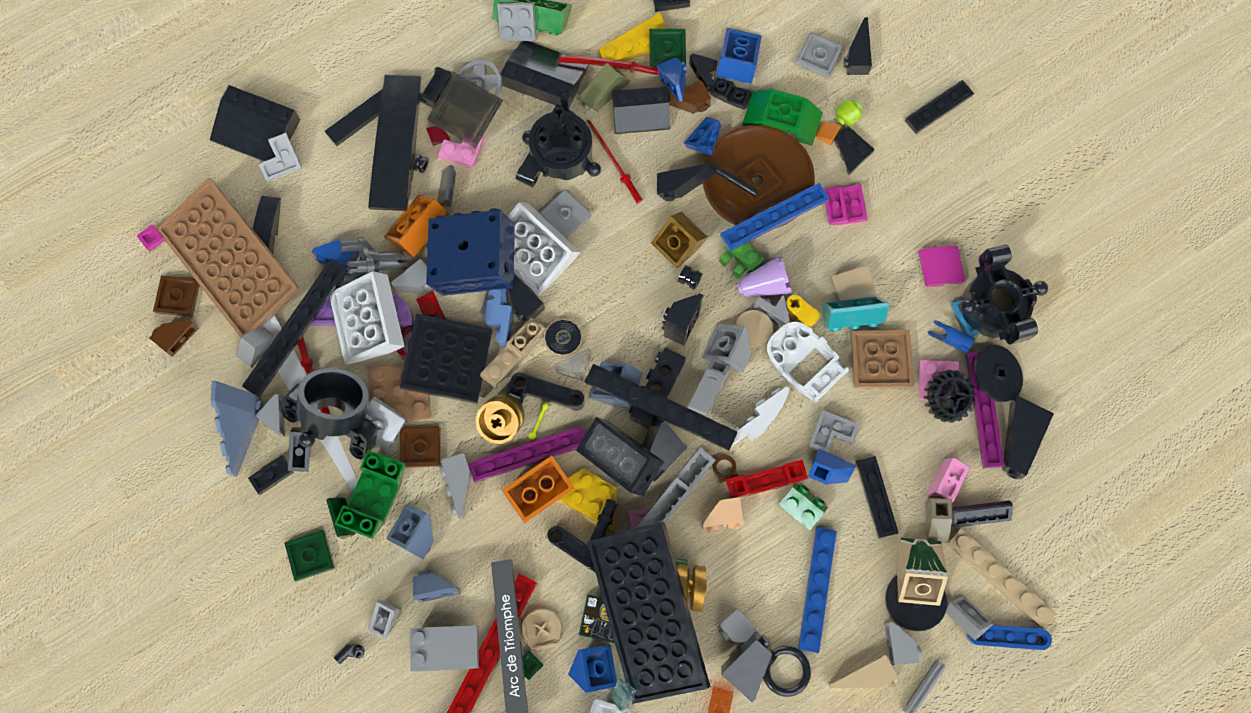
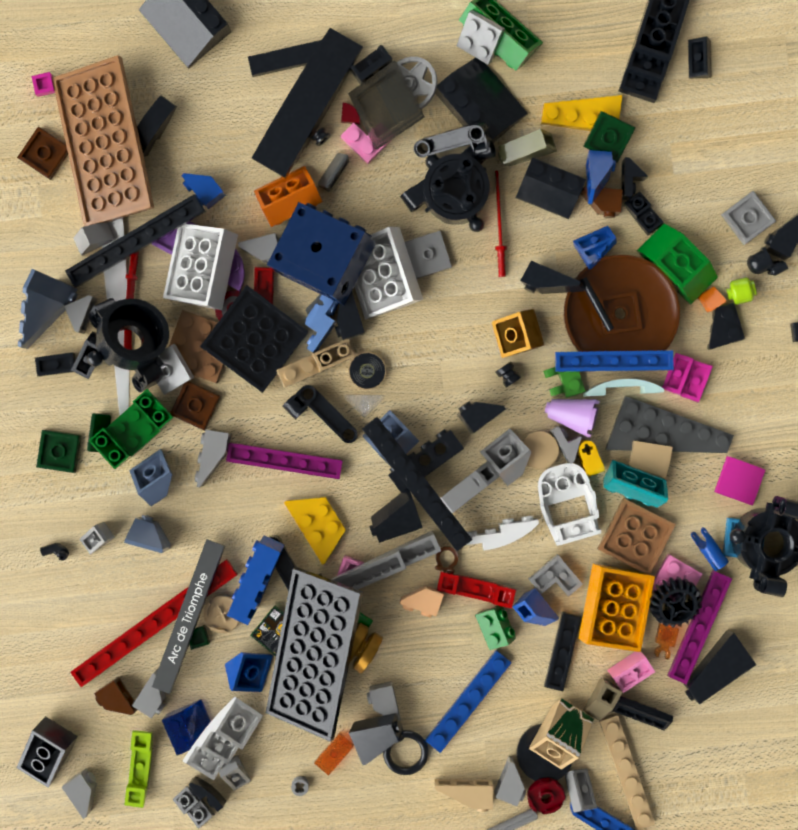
camera: 30 degrees right, 15 degrees up
reddish brown slope [149,320,199,357] -> none
plate [258,132,302,181] -> none
dark grey wheel [339,237,407,285] -> none
light grey slope [410,625,479,672] -> none
wheel [476,394,525,444] -> none
orange slope [502,456,575,524] -> none
neon yellow hinge [529,402,549,441] -> none
red sword [558,55,659,76] -> none
brick [576,417,664,496] -> none
black pin [583,499,618,559] -> none
clear light blue slope [610,678,637,711] -> none
blue slope [716,28,762,84] -> none
black piece [974,345,1023,402] -> none
none -> blue wedge [227,535,285,625]
none -> piece [414,121,496,162]
none -> dark red tile [527,778,566,814]
none -> light orange slope [578,564,655,652]
none -> light aqua slope [583,379,664,397]
none -> dark grey wing [605,396,734,453]
none -> clear orange plate [654,623,679,660]
none -> black piece [747,247,789,276]

